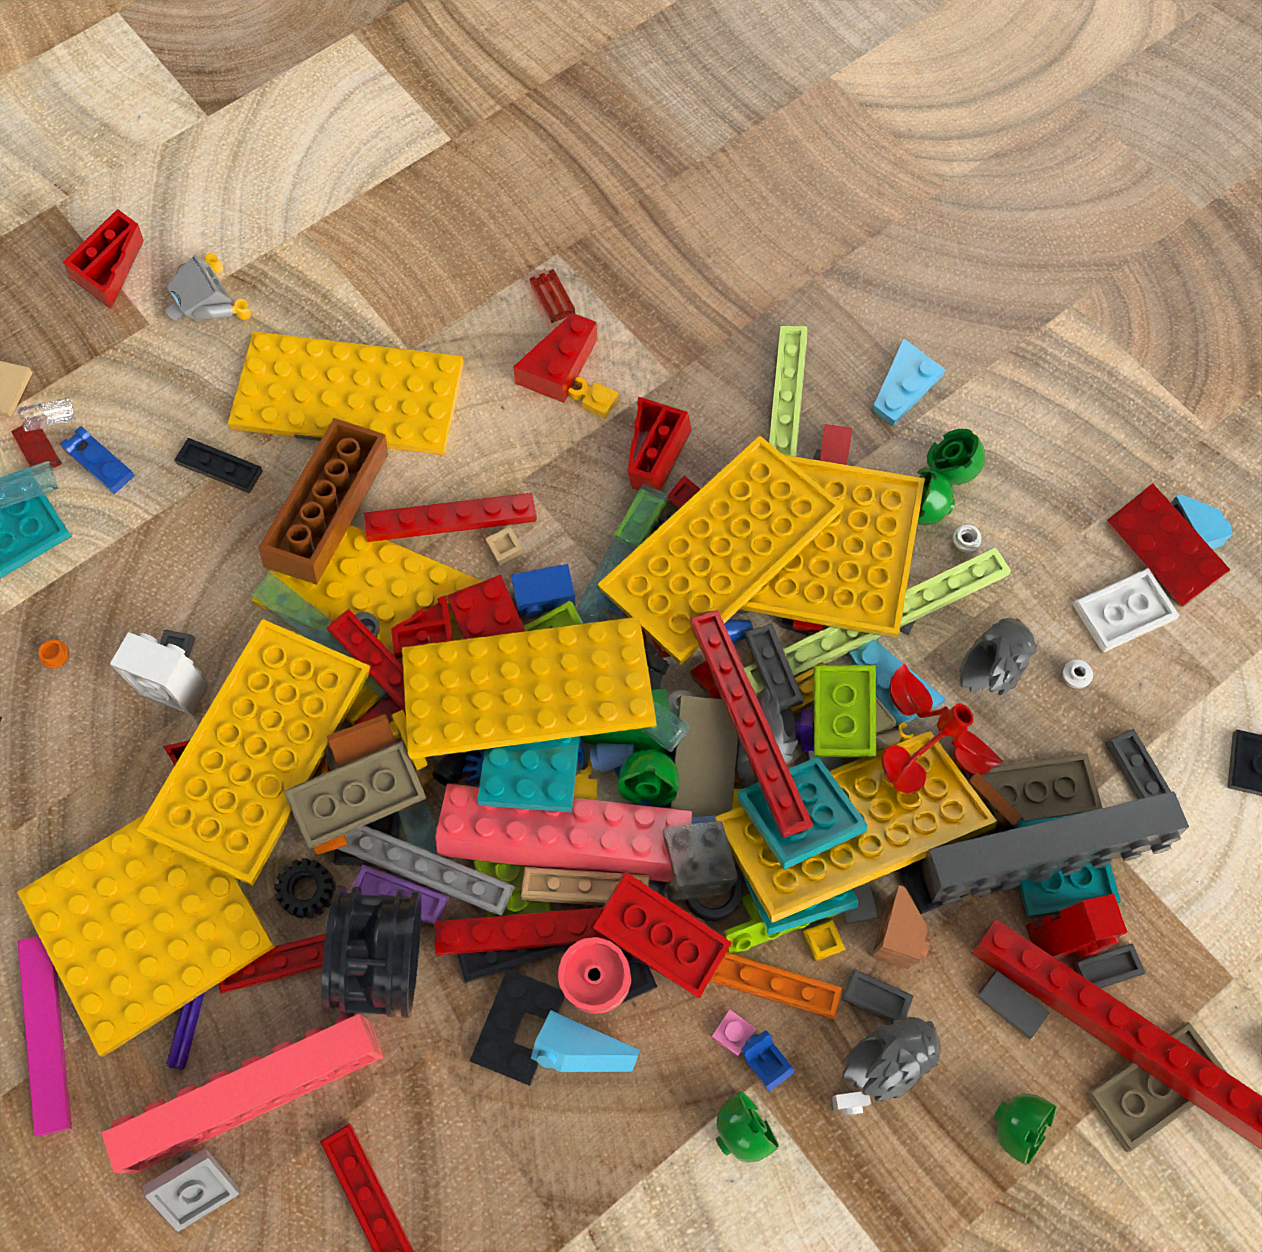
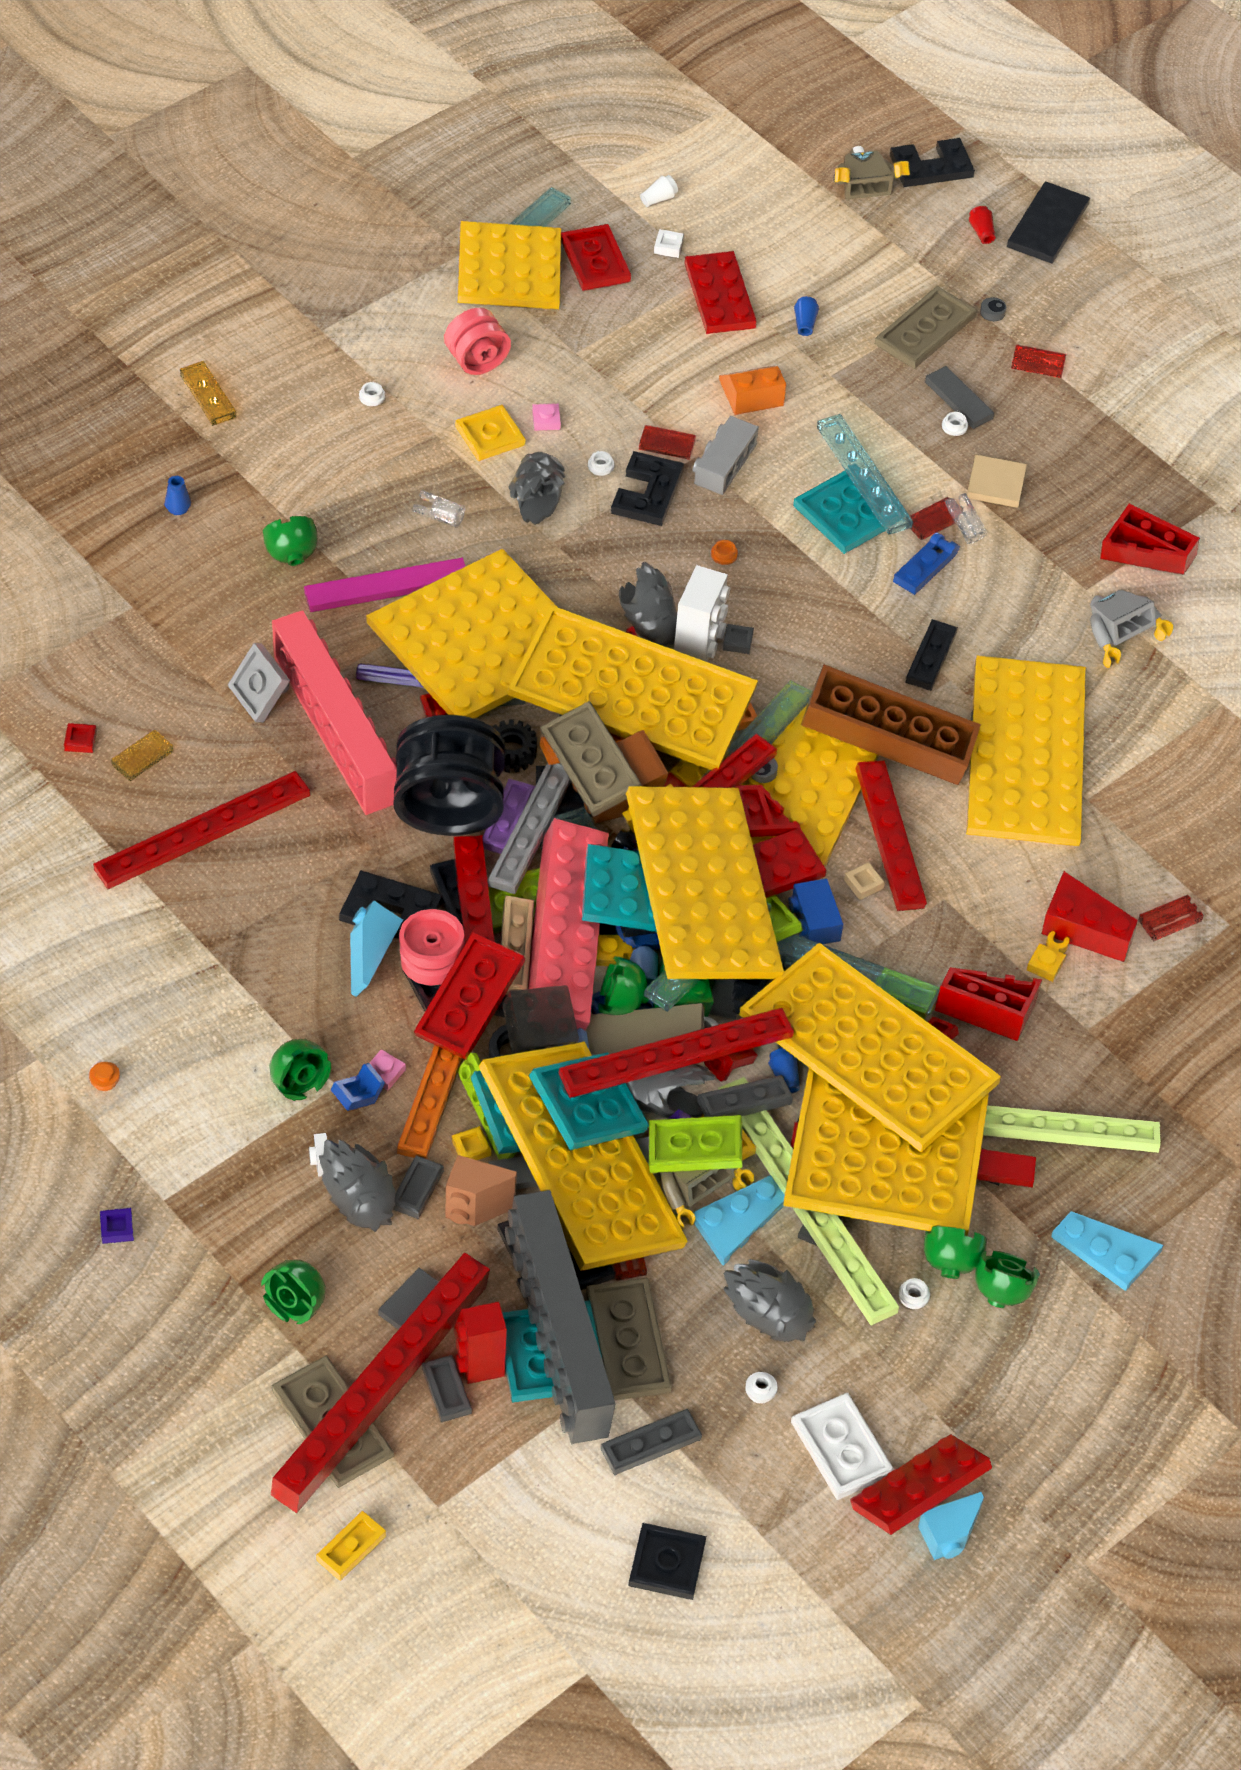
camera: 85 degrees right, 15 degrees down
red plant [881,664,1003,794] -> none
dark orange plate [968,773,1025,828] -> none
none -> dark grey head [619,562,677,647]

